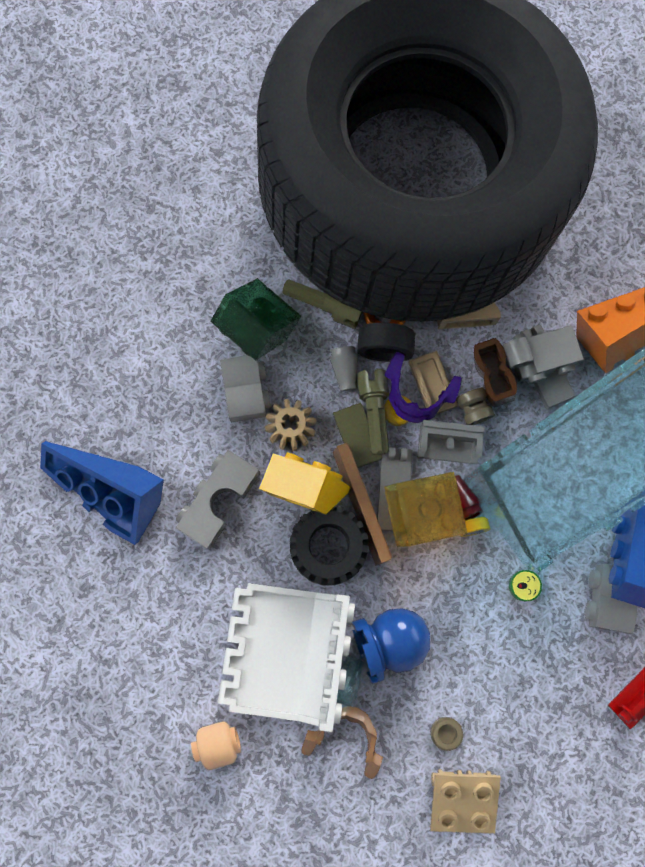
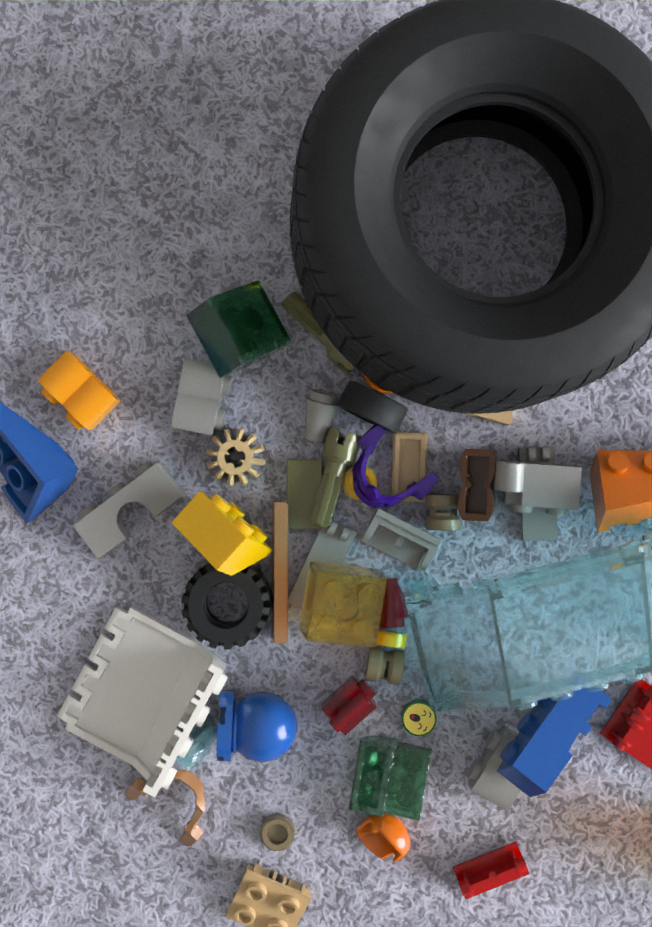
camera: 25 degrees right, 10 degrees up
light nougat head [191,721,241,770] -> none
none -> light orange brick [38,350,121,430]
none -> dark red brick [322,675,377,736]
none -> clear green brick [349,736,432,821]
none -> orange hair [356,811,410,862]
none -> dark tan wheel [365,645,405,685]

